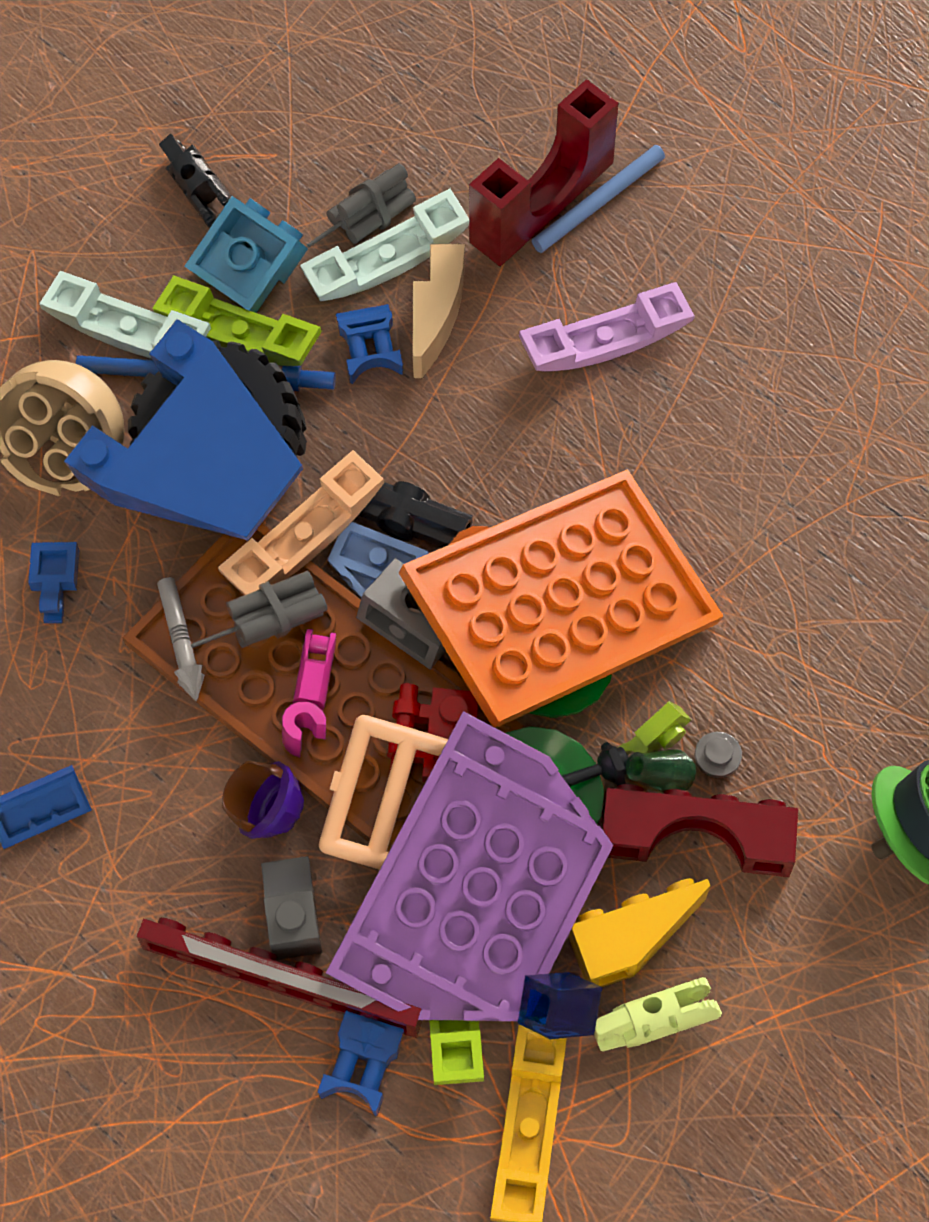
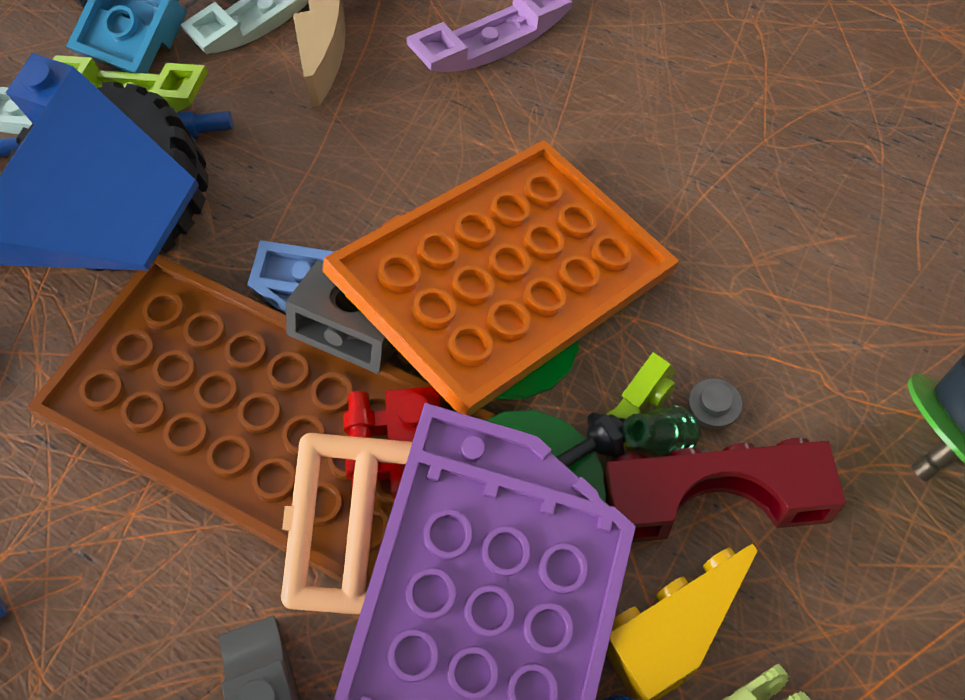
camera: 10 degrees left, 5 degrees down
light grey piece [157,577,205,701] -> none
dark grey piece [191,571,328,648] -> none
light nougat slope [218,450,384,595] -> none
piece [222,761,304,839] -> none
dark pink piece [282,629,336,757] -> none
blue piece [336,304,403,384] -> none
black piece [358,481,473,548] -> none

